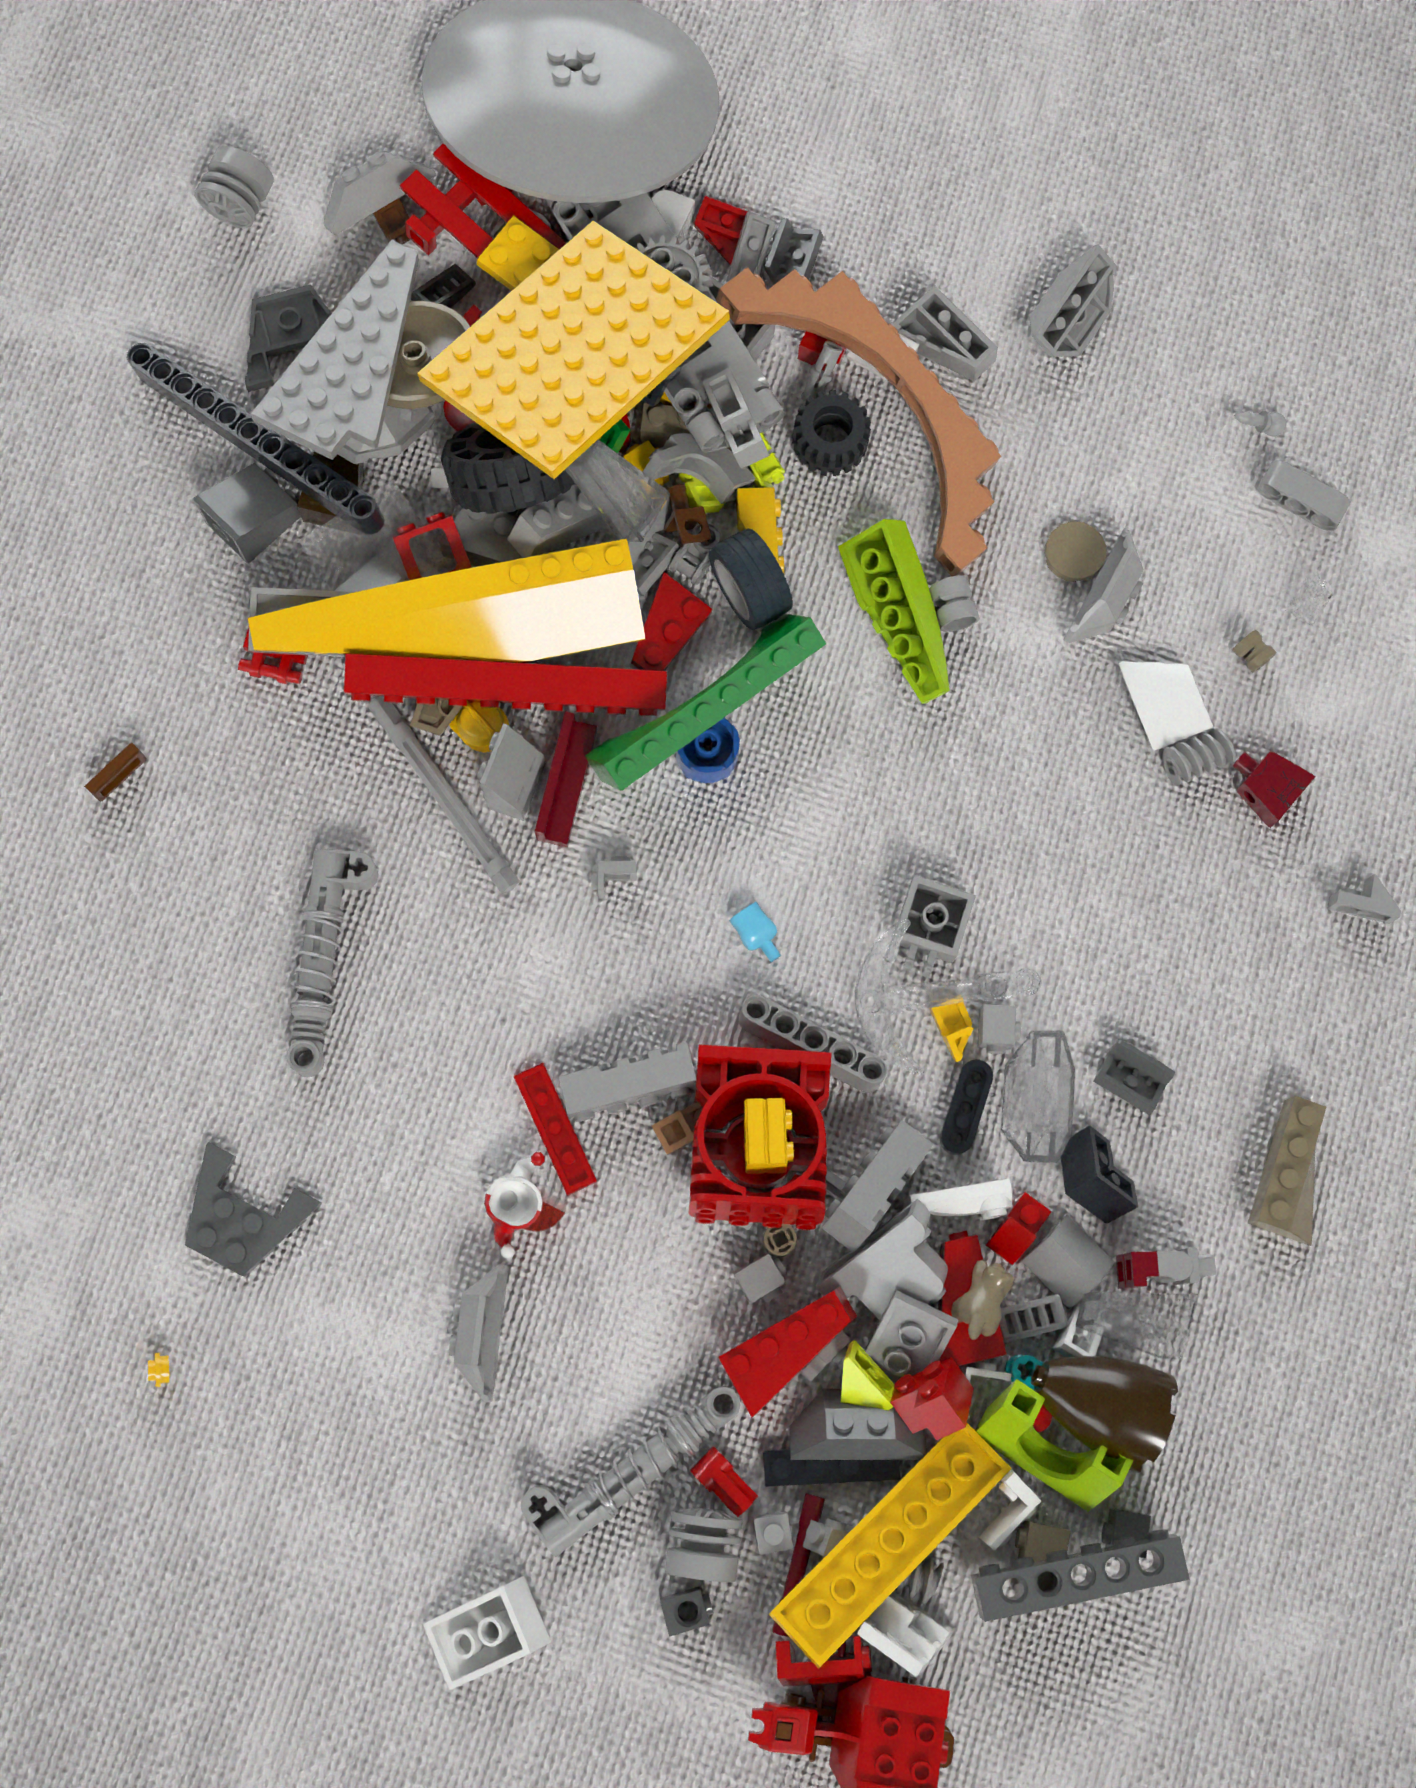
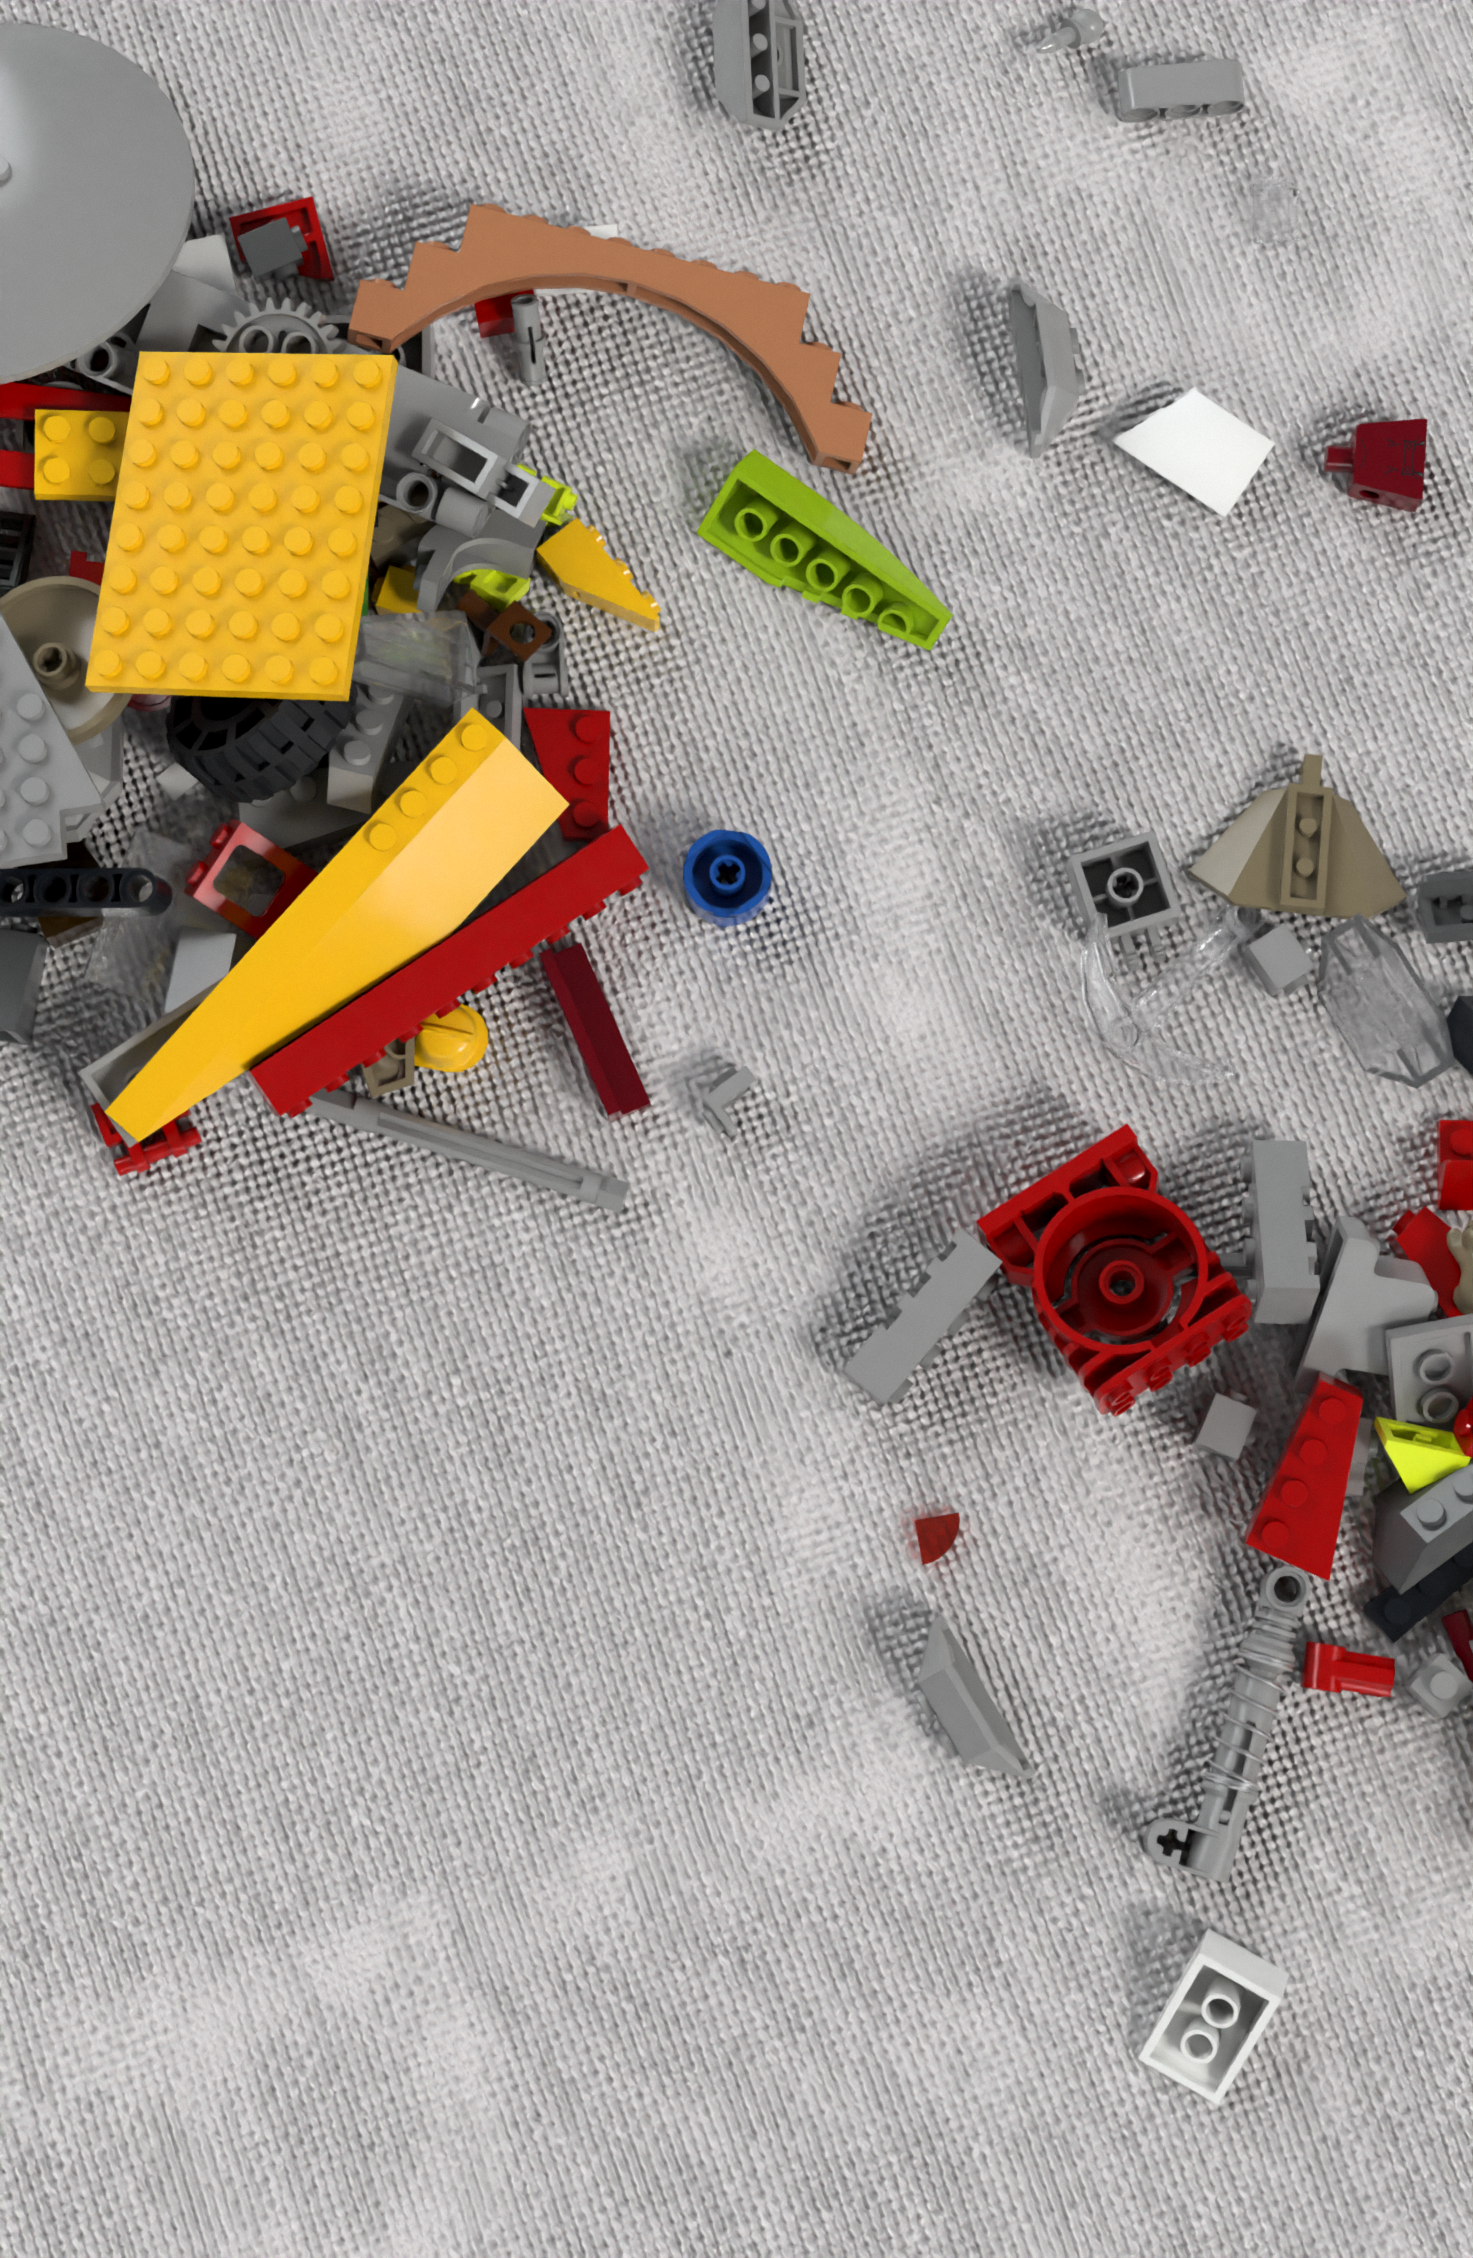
camera: 30 degrees left, 5 degrees up
reddish brown tile [84,742,147,802] -> none
yellow plate [148,1352,170,1387] -> none
dark grey wing [185,1142,322,1277] -> none
light grey piece [286,849,379,1077] -> none
light grey slope [477,723,546,821] -> none
white piece [484,1152,545,1259] -> none
red tile [513,1063,597,1196] -> none
green arch [585,614,826,791] -> none
medium nougat slope [652,1101,713,1155] -> none
dark grey brick [660,1586,714,1637] -> none
light grey wheel [665,1508,743,1582] -> none
black wheel [709,528,793,630] -> none
light grey tile [726,211,776,283] -> none
medium azure piece [729,902,781,962] -> none
light grey beam [738,994,888,1093] -> none
yellow brick [743,1098,794,1174] -> none
dark tan wheel [762,1224,797,1257] -> none
dark grey bracket [764,218,824,285] -> none
black tyre [792,390,871,476] -> none
light grey wedge [892,285,998,381] -> none
white slope [903,1178,1012,1220] -> none
light grey wheel [929,576,980,632] -> none
yellow slope [929,994,974,1062] -> none
black plate [939,1059,993,1155] -> none
dark tan tile [1044,521,1107,582] -> none
light grey piece [1163,728,1236,786] -> none
dark tan wheel [1232,630,1277,673] -> none
none -> dark grey brick [237,217,308,284]
none -> dark tan panel [1187,754,1407,922]

